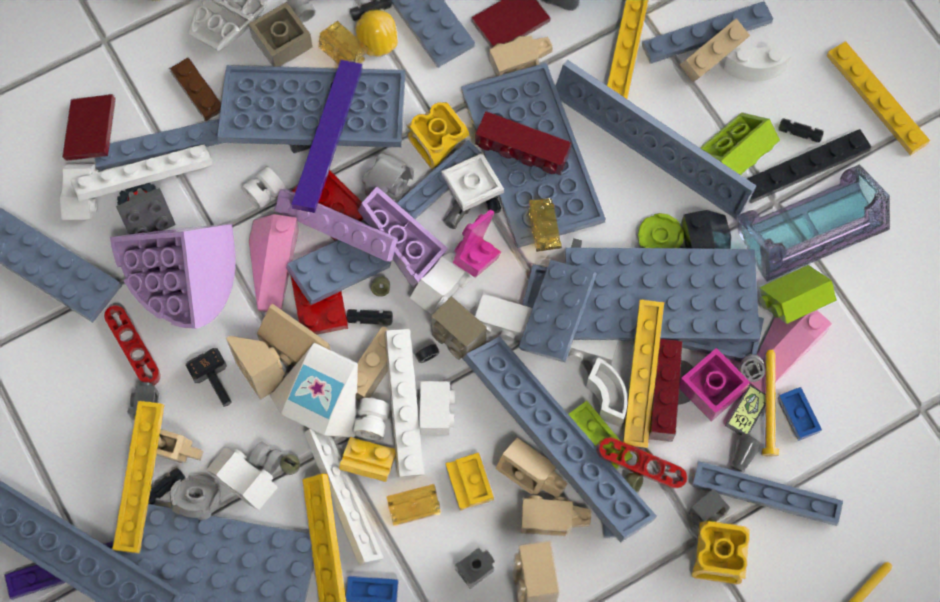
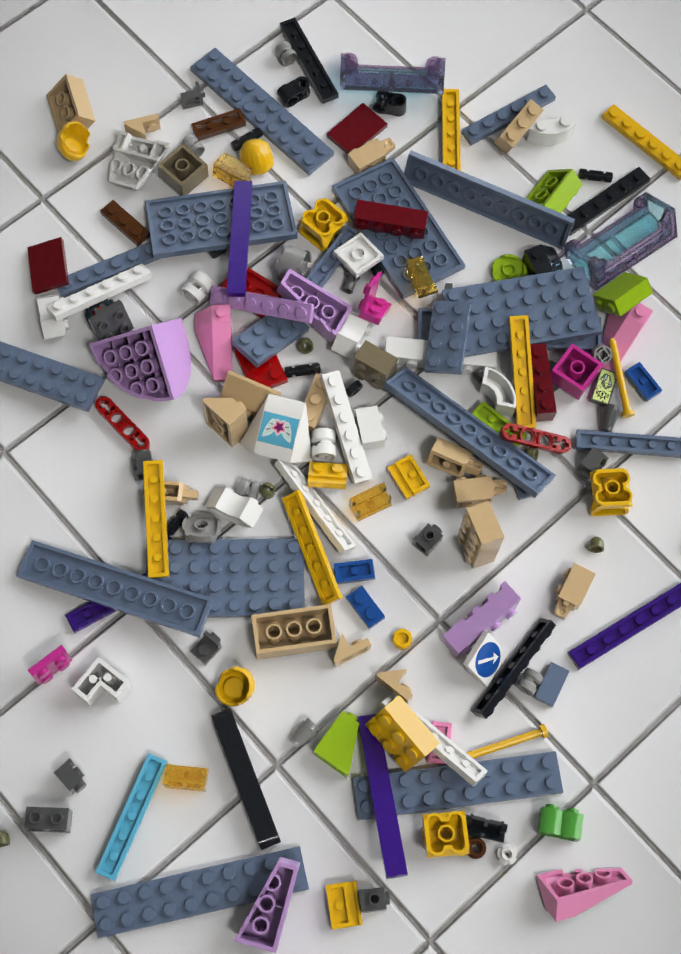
camera: 15 degrees left, 0 degrees up
black piece [185,348,232,407] -> none

